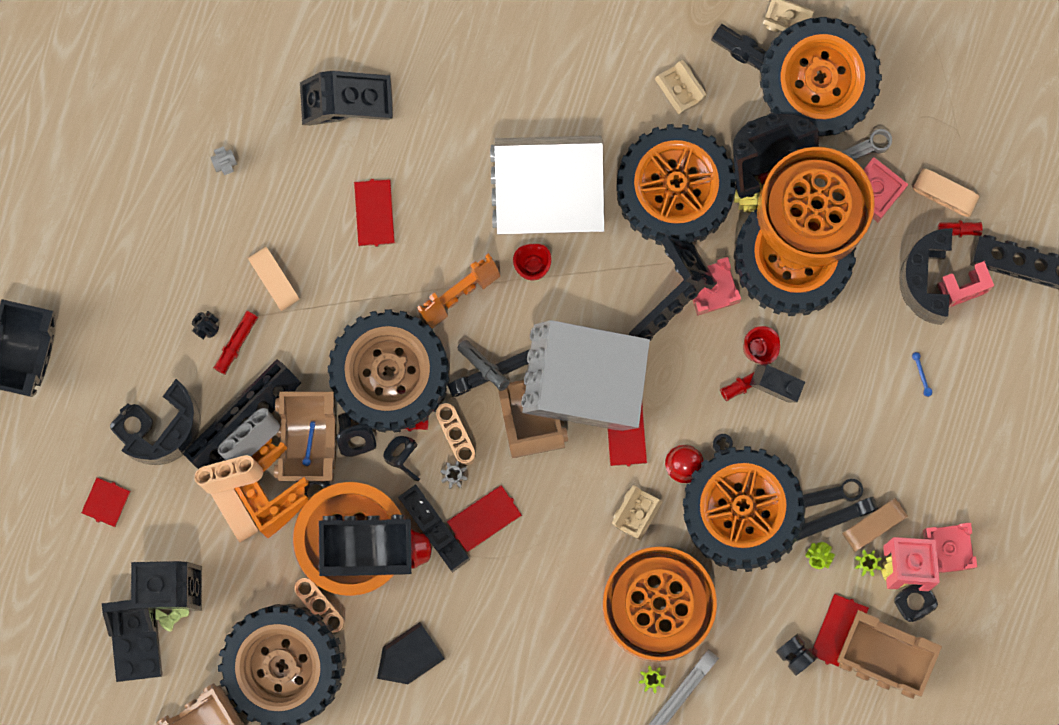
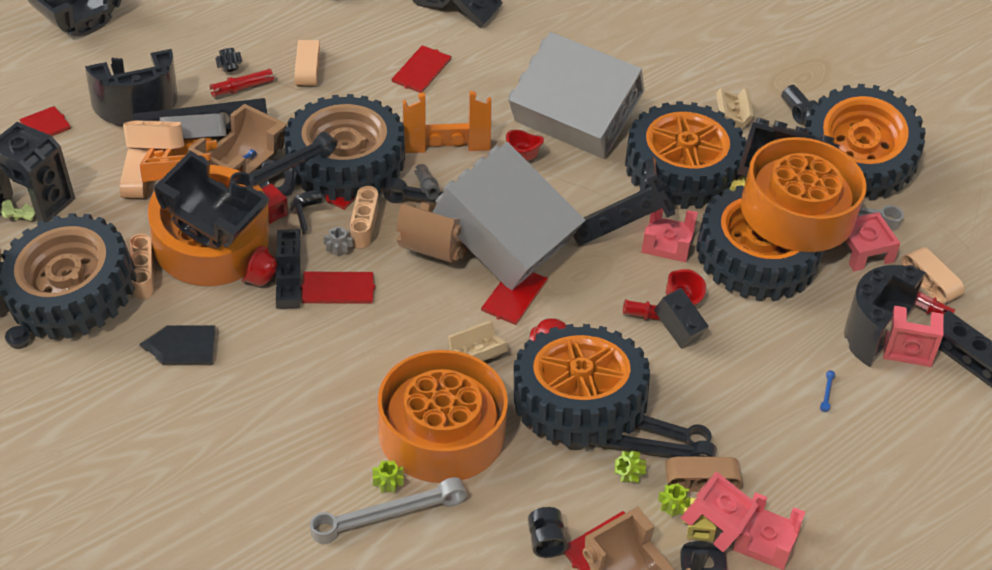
camera: 25 degrees right, 35 degrees down
none -> black piece [228,132,338,199]
none -> red panel [261,184,288,224]

